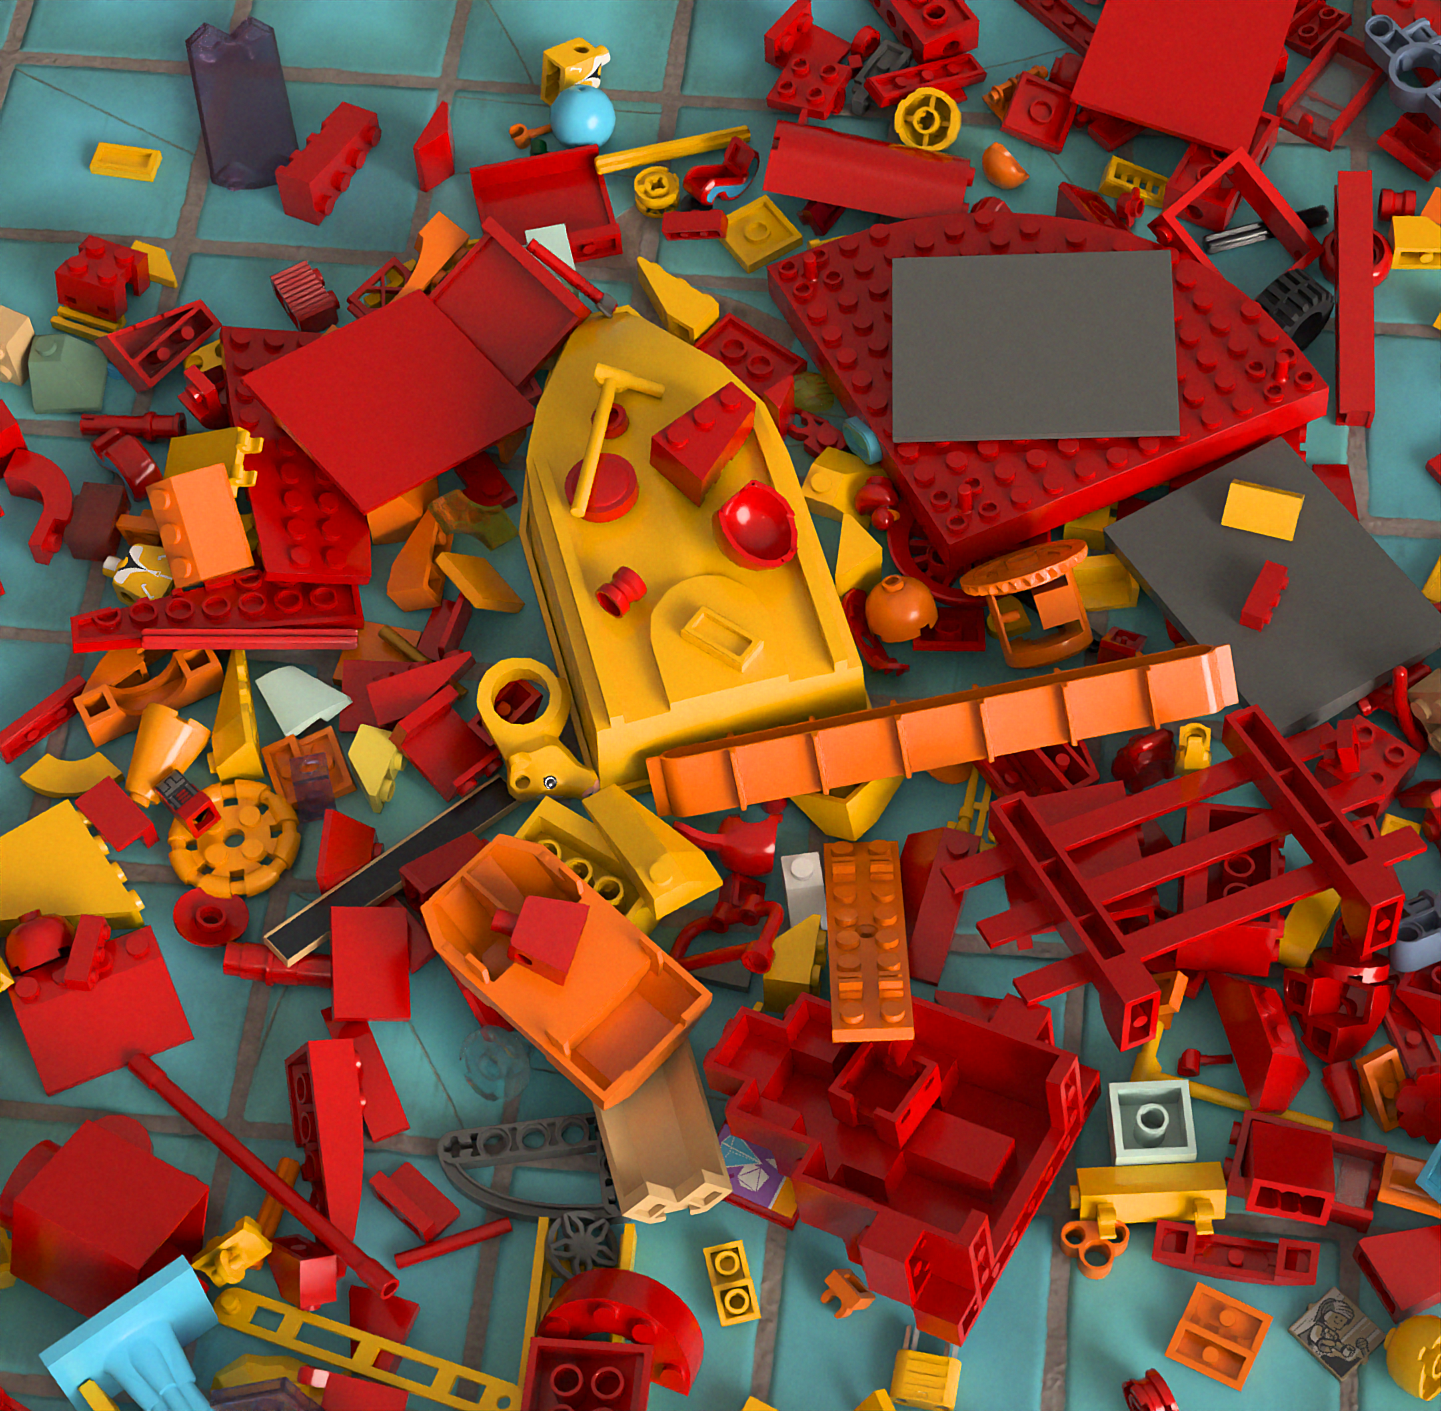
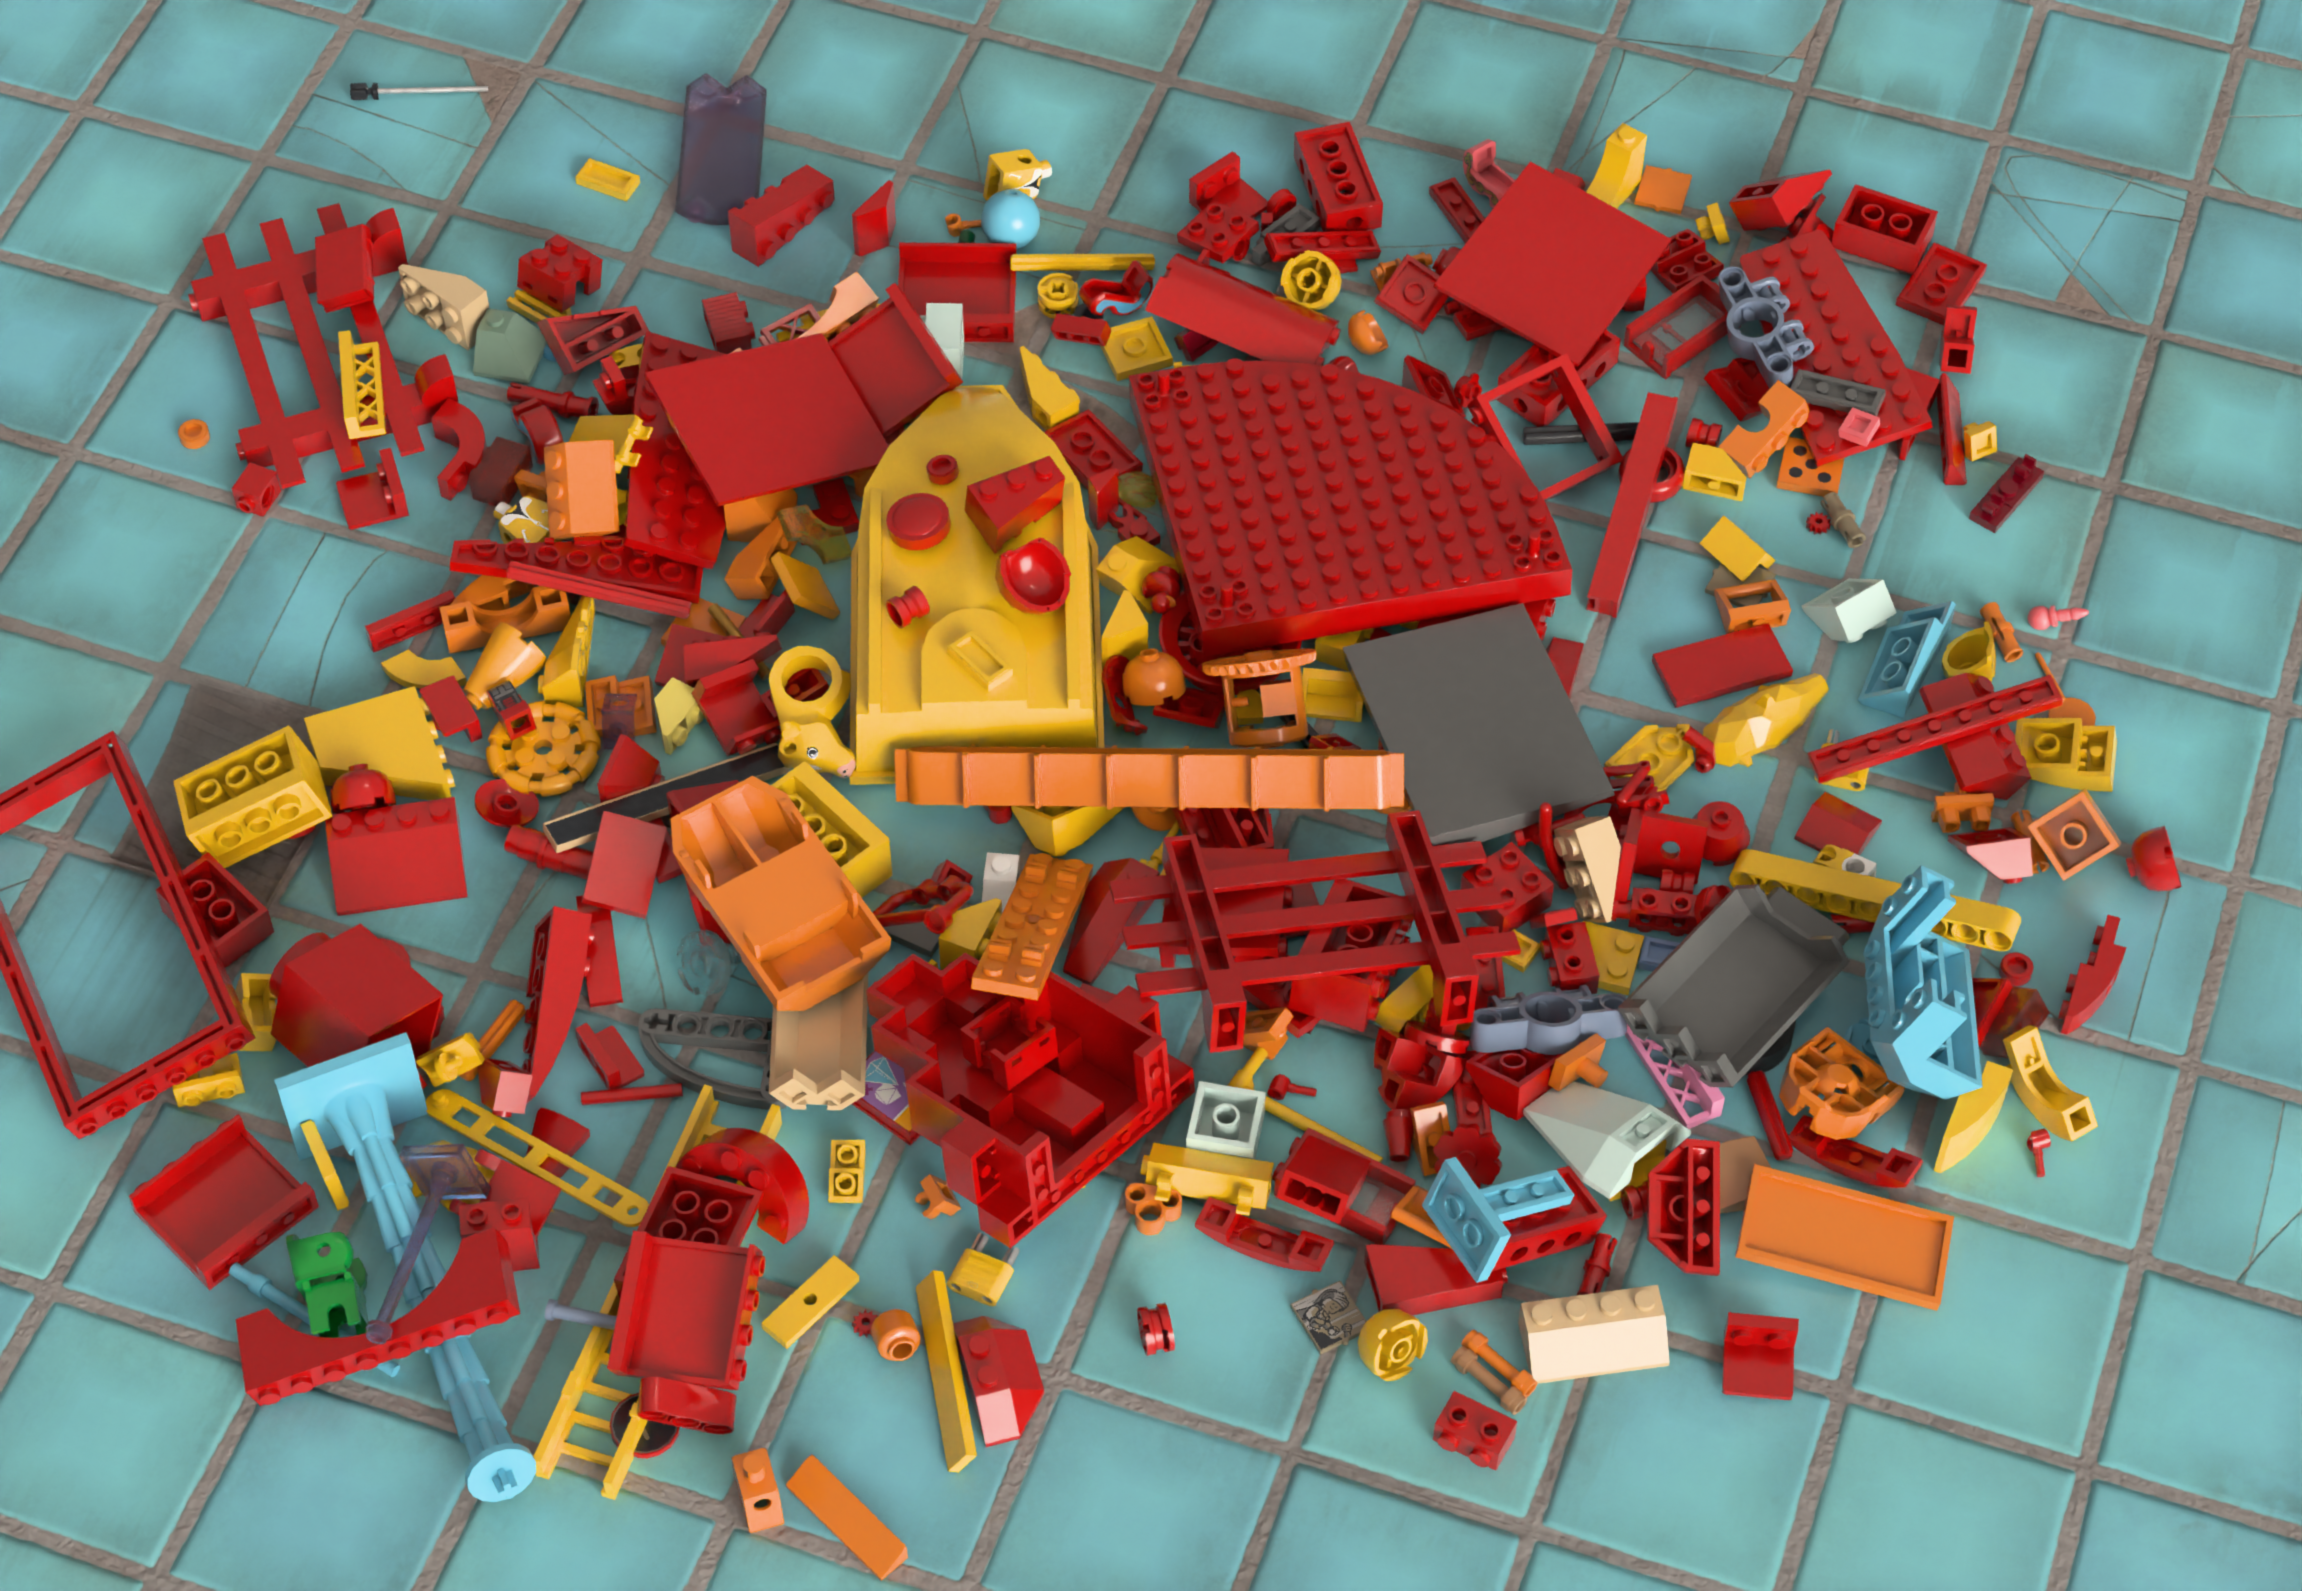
camera: 10 degrees right, 5 degrees down
red piece [63,914,111,992] -> none
red piece [127,1053,399,1299] -> none
yellow tile [131,240,178,289] -> none
light aqua slope [255,665,353,736] -> none
torso [490,895,590,986] -> none
red piece [525,238,618,318] -> none
dark grey wheel [544,1210,618,1281] -> none
yellow bar [570,362,665,517] -> none
yellow wedge [581,783,723,920] -> none
red piece [671,813,783,877] -> none
medium azure tile [842,416,882,465] -> none
dark grey slope [892,250,1180,443] -> none
yellow slope [1097,155,1170,208] -> none
red piece [1111,728,1178,794] -> none
orange slope [1164,1282,1274,1392] -> none
yellow animal [1174,723,1212,777] -> none
red wedge [1205,970,1311,1115] -> none
yellow panel [1221,479,1305,541] -> none
red piece [1239,560,1290,632] -> none
black tyre [1256,269,1335,352] -> none
red tile [1319,719,1360,774] -> none

